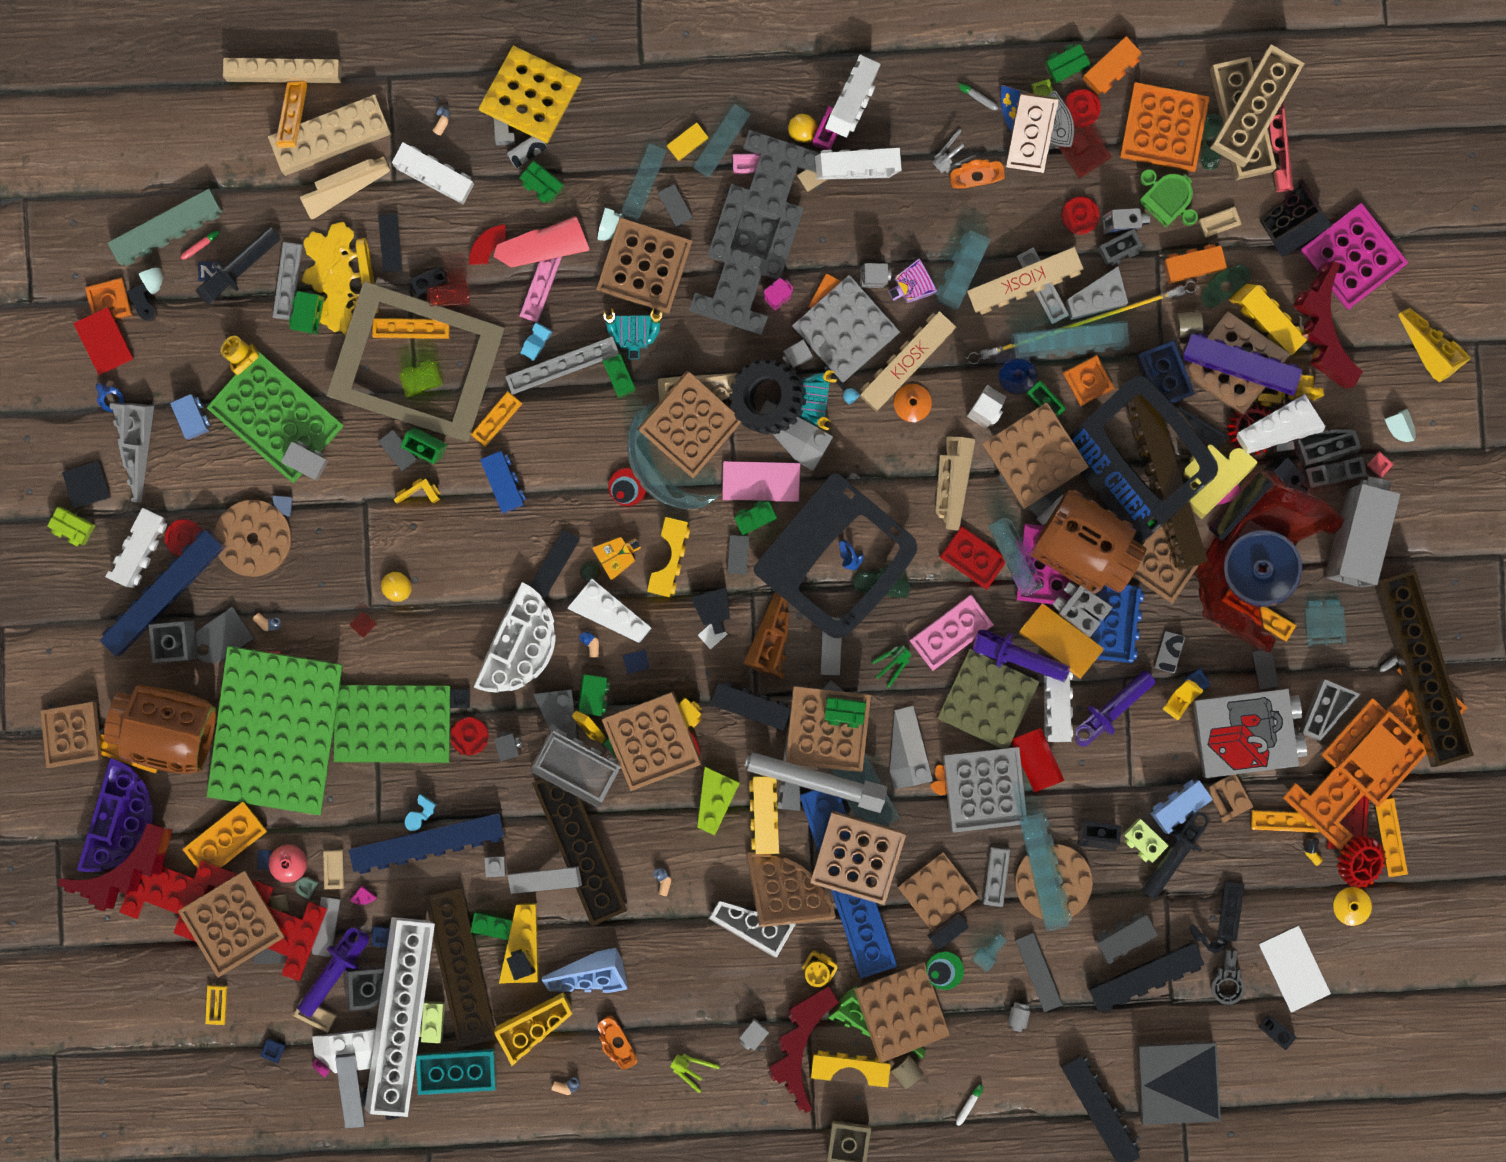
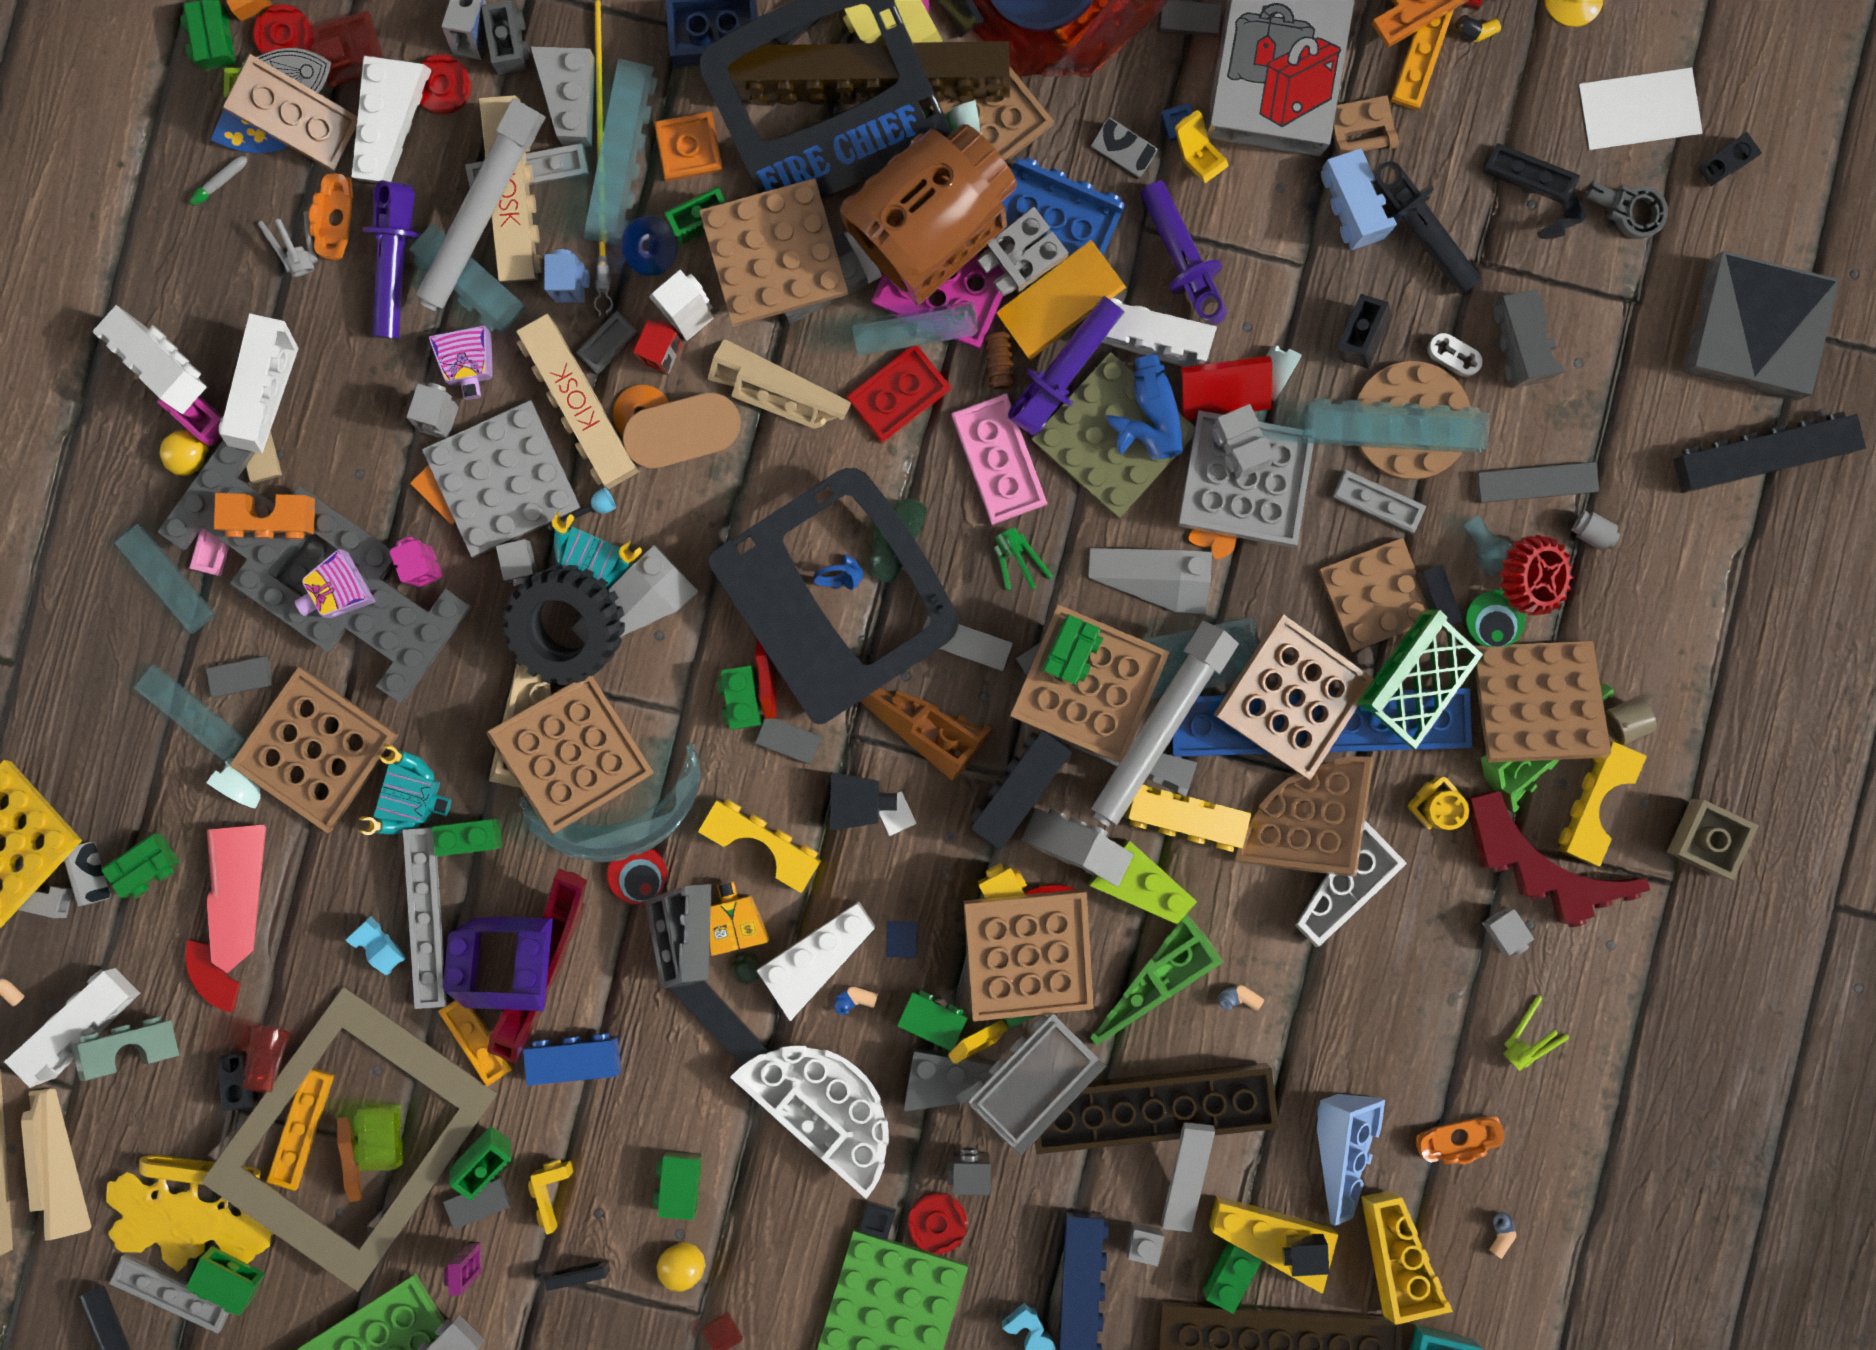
camera: 70 degrees left, 0 degrees up
black tile [378,213,403,273] -> none
bright pink tile [520,257,562,323] -> none
yellow tile [667,123,709,162] -> none
bright pink tile [723,461,800,502] -> none
white piece [956,1084,983,1126] -> none
black brick [1088,942,1205,1013] -> none
yellowish green brick [1122,818,1168,863] -> none
none -> sand green arch [72,1016,179,1081]
none -> orange arch [214,493,315,540]
none -> torso [295,549,376,618]
none -> dark orange tile [337,1117,362,1202]
none -> white wedge [352,56,432,183]
none -> dark purple piece [362,180,421,339]
none -> light grey brick [416,98,546,311]
none -> dark purple wedge [443,917,553,1011]
none -> magenta plate [443,1242,482,1296]
none -> dark red arch [487,868,587,1063]
none -> medium blue brick [544,249,590,303]
none -> black tile [545,1260,611,1291]
none -> dark grey tile [575,311,639,375]
none -> medium nougat tile [623,392,741,468]
none -> red brick [633,319,682,375]
none -> dark grey wedge [645,884,711,989]
none -> green brick [653,1151,702,1220]
none -> red tile [755,639,777,719]
none -> light aqua brick [946,100,980,133]
none -> reddish brown piece [984,332,1015,390]
none -> light grey wedge [1021,808,1134,887]
none -> bright green wedge [1091,914,1224,1046]
none -> blue piece [1106,354,1183,460]
none -> light grey brick [1212,404,1276,479]
none -> light aqua brick [1266,345,1302,401]
none -> fence [1356,610,1483,749]
none -> white beam [1427,333,1482,377]
none -> red gear [1499,535,1574,616]

